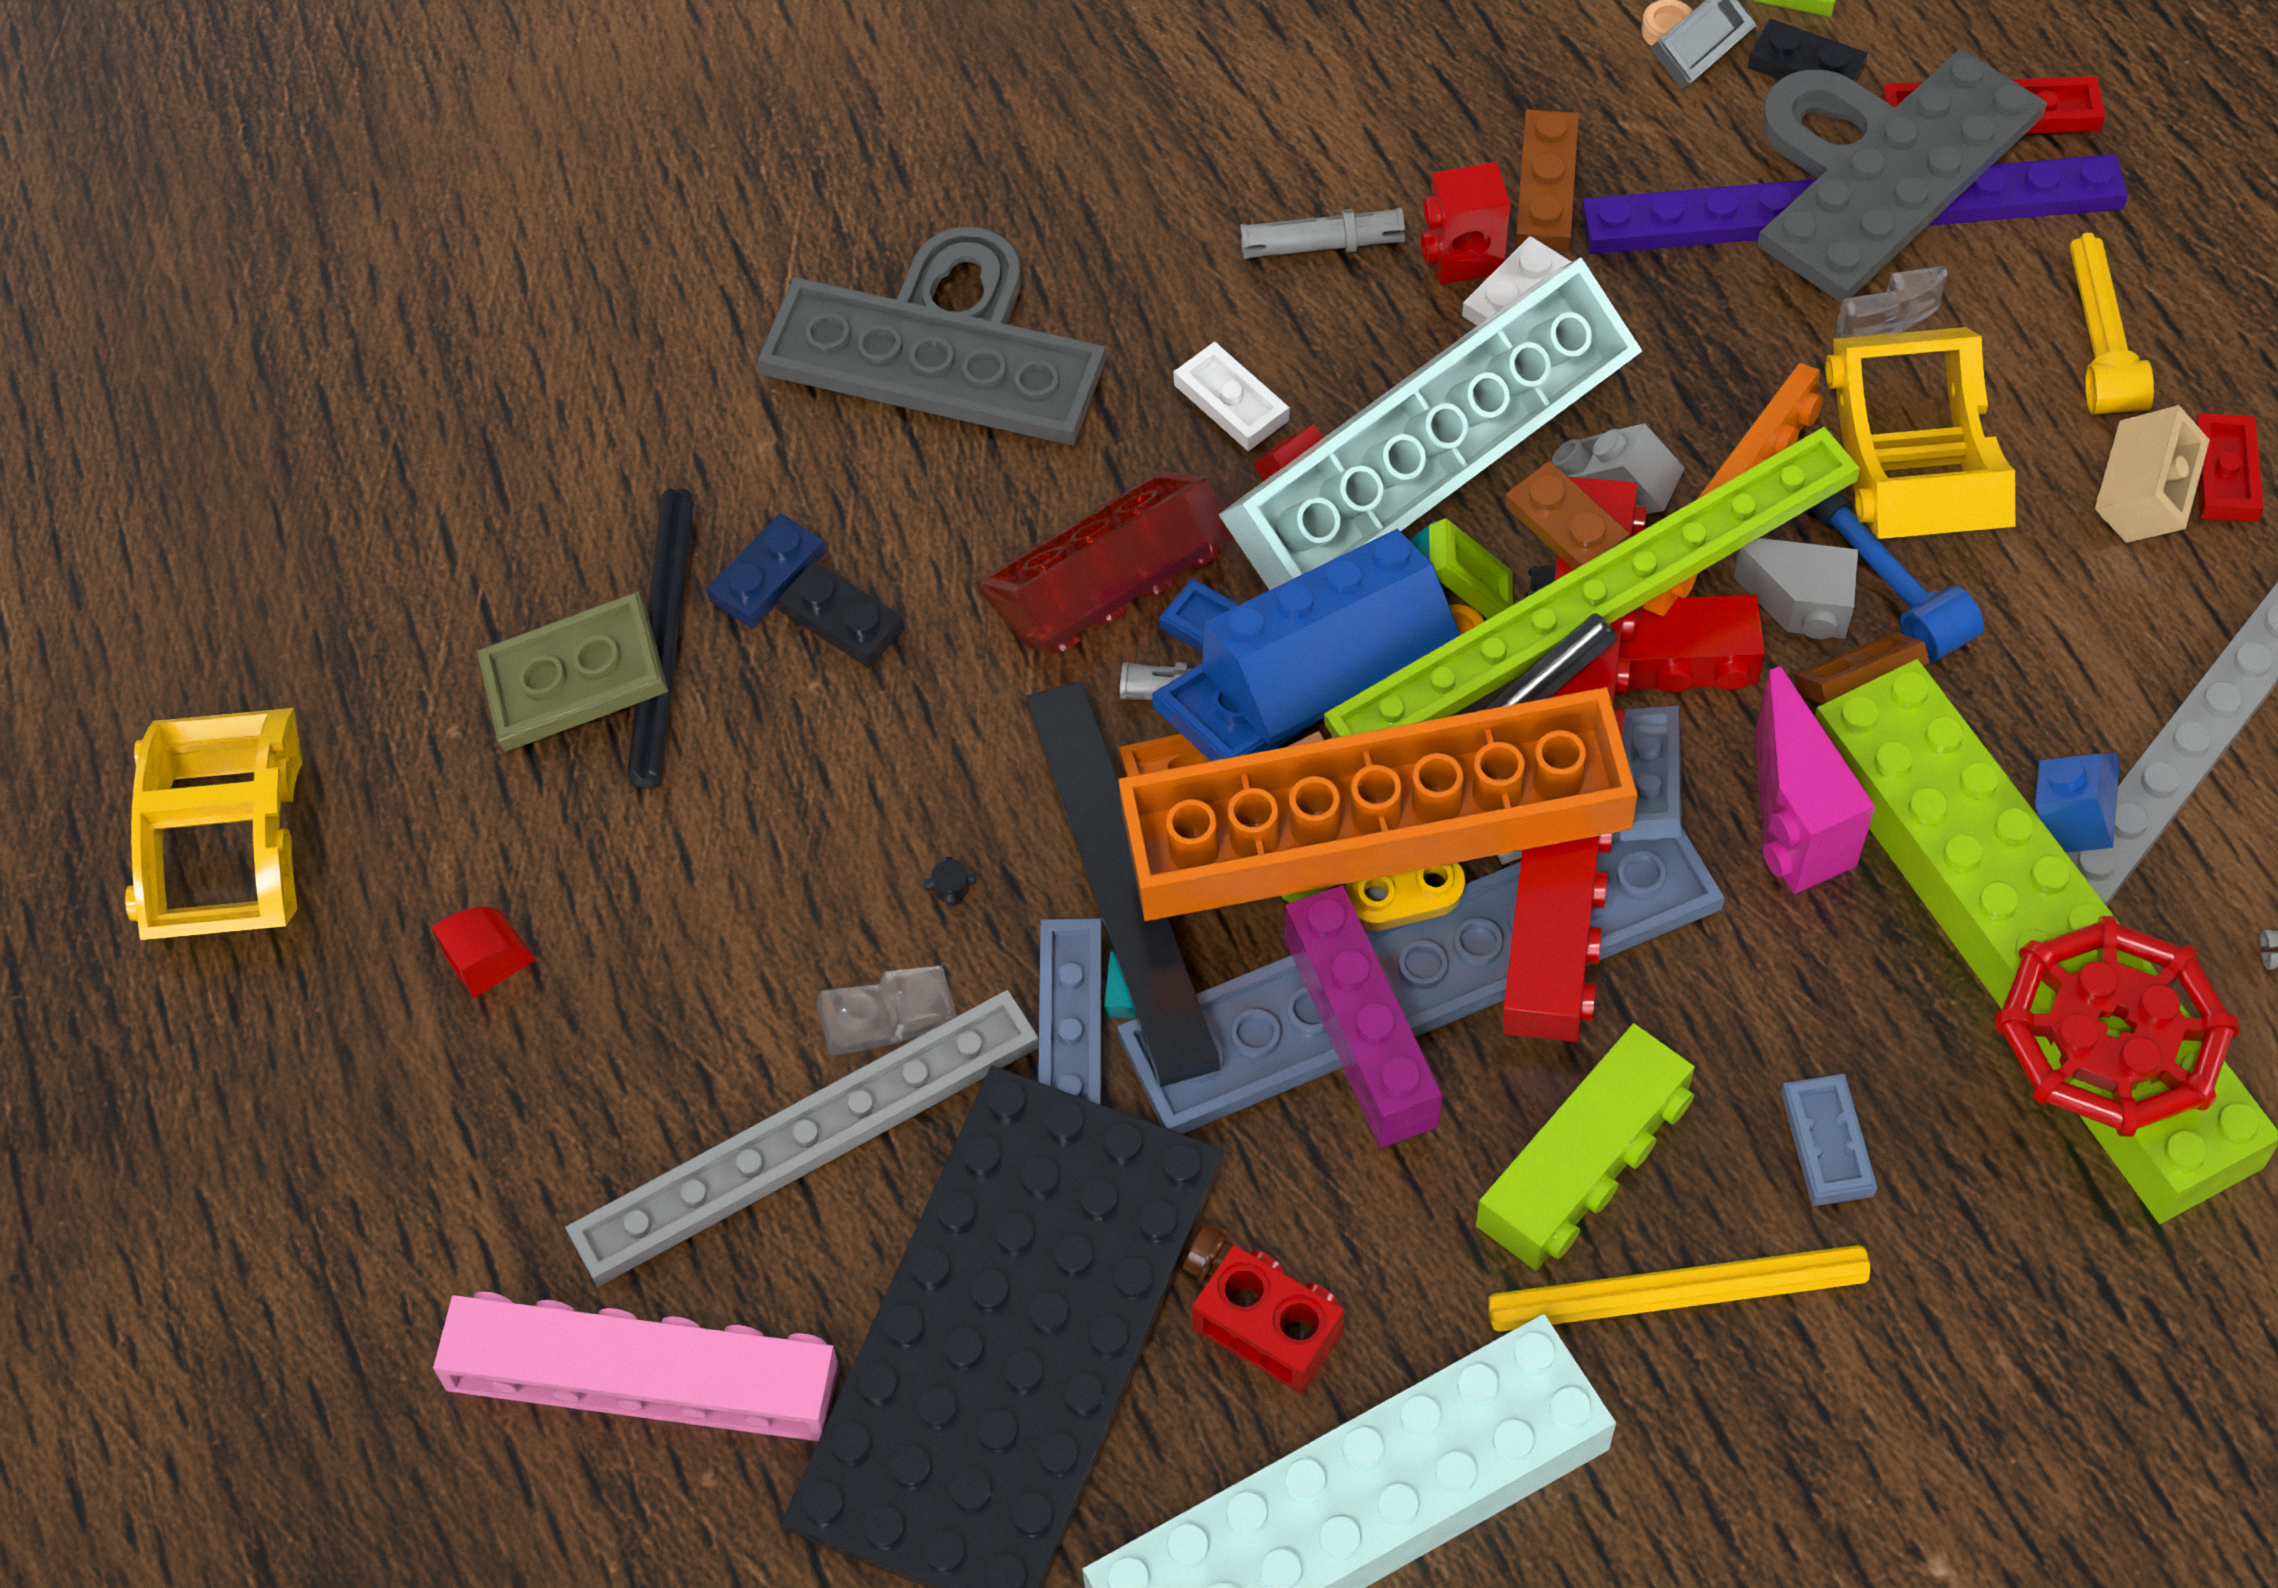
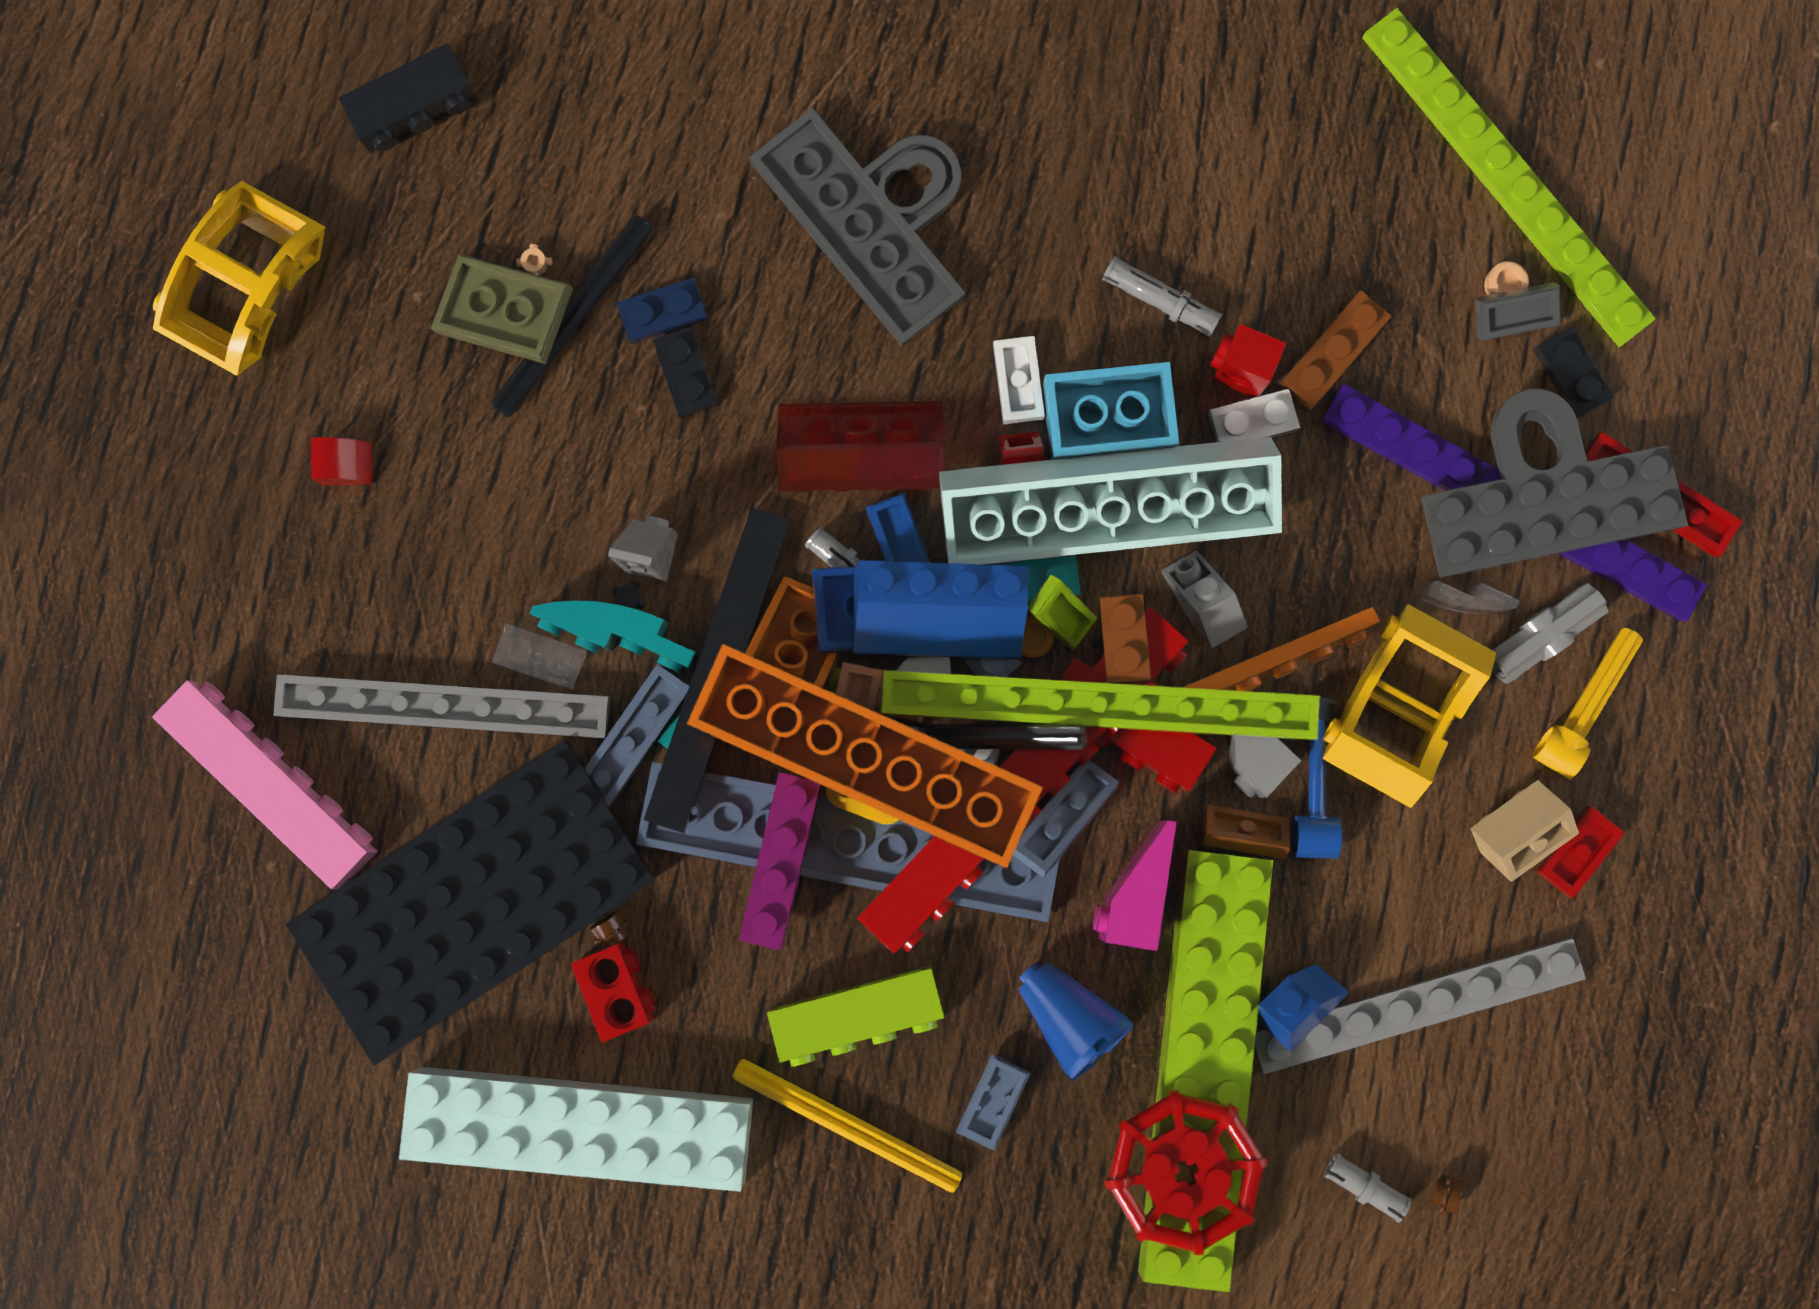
camera: 35 degrees right, 25 degrees up
none -> black brick [338,43,478,154]
none -> light nougat piece [516,244,552,276]
none -> teal slope [529,600,699,673]
none -> light grey slope [608,516,678,582]
none -> blue cone [1019,962,1134,1081]
none -> medium azure brick [1042,362,1179,460]
none -> light grey piece [1492,583,1609,684]

